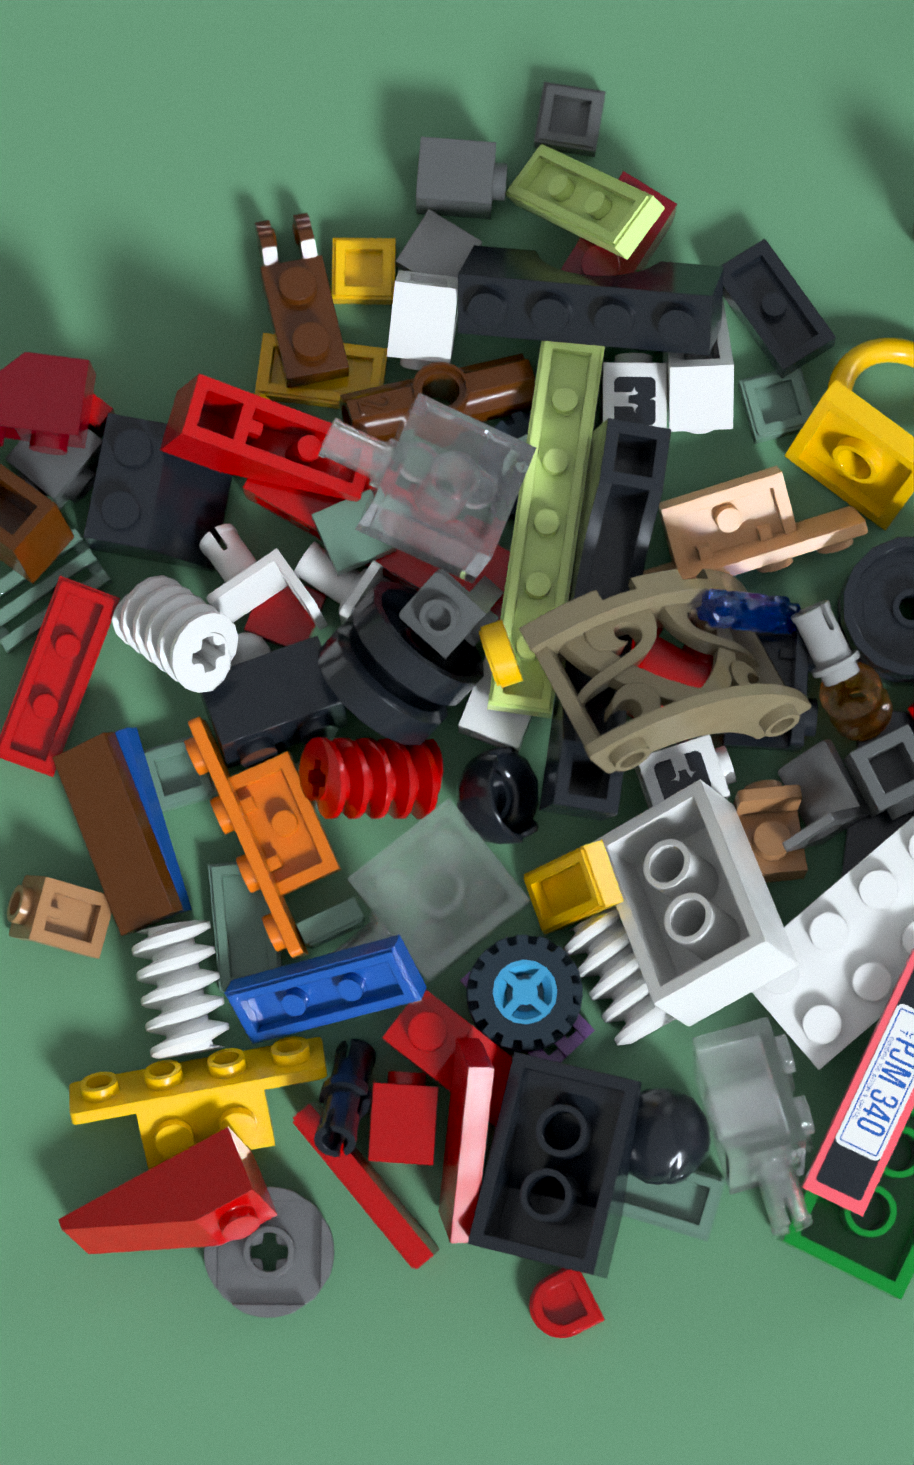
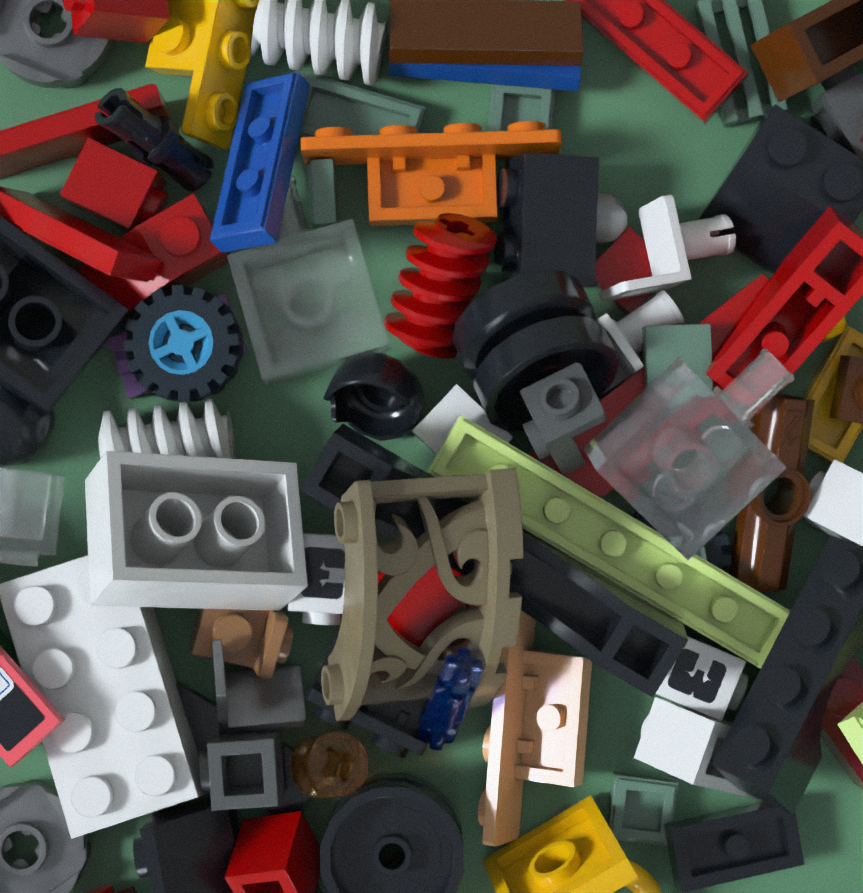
camera: 110 degrees right, 5 degrees up
white piece [111,575,238,693] -> none
yellow tile [478,619,523,688] -> none
yellow tile [523,840,624,935] -> none
light grey pin [790,599,860,687] -> none

